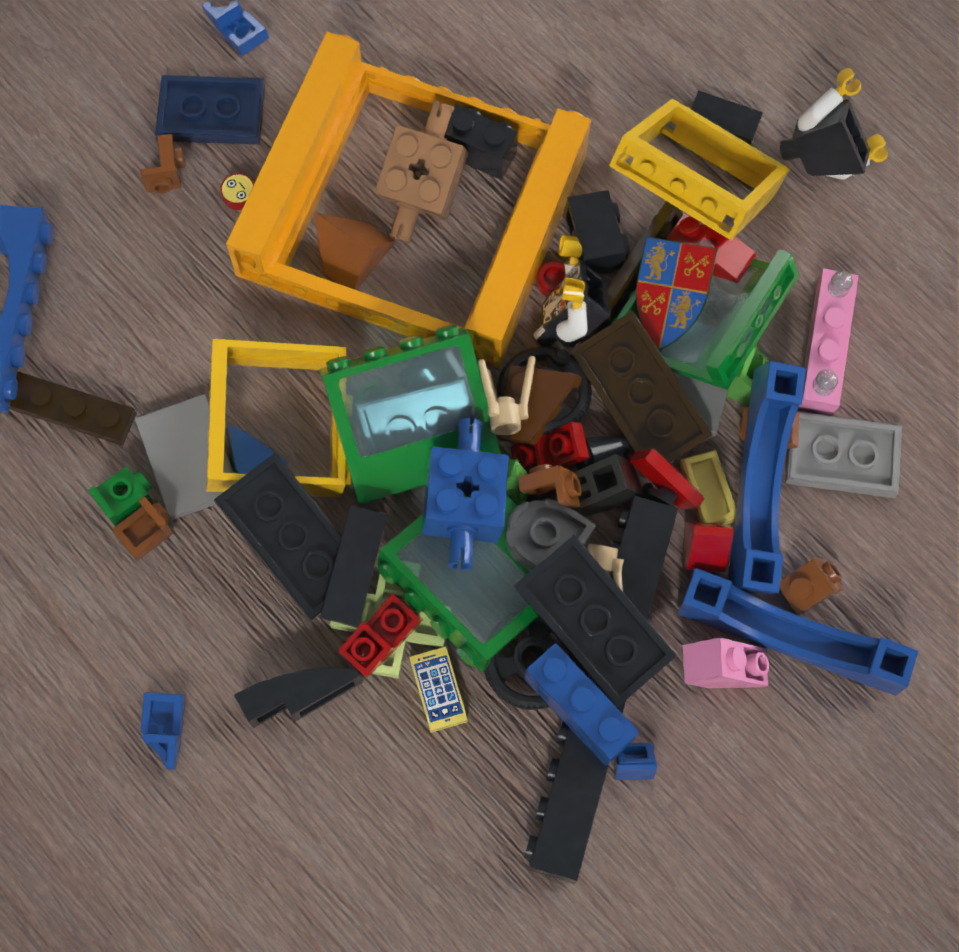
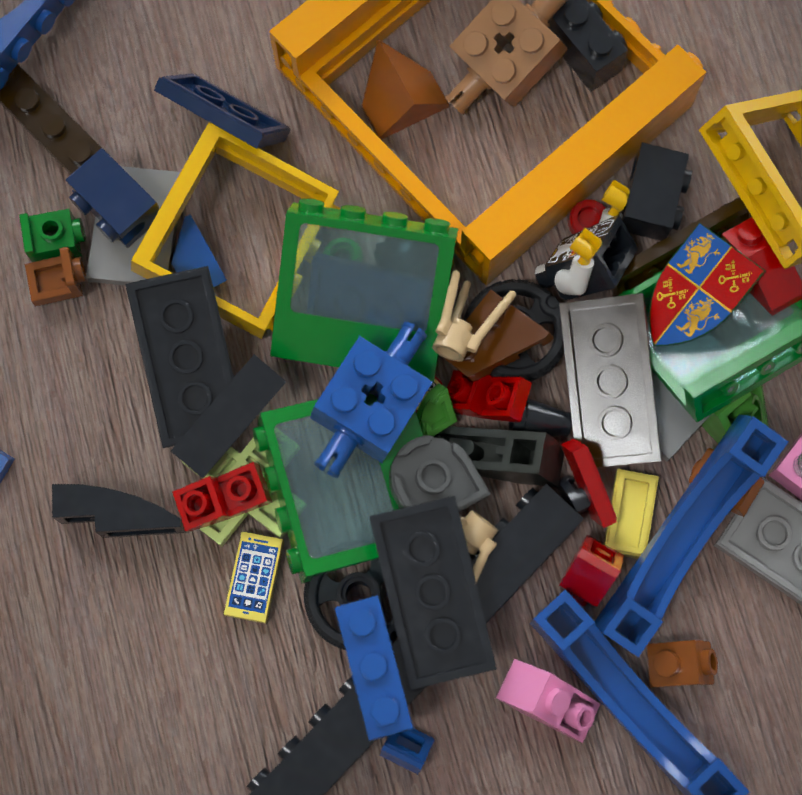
camera: 30 degrees right, 5 degrees up
dark orange bracket [518,465,582,509] -> none
none -> dark blue brick [65,148,160,248]
none -> dark blue tile [154,73,291,149]

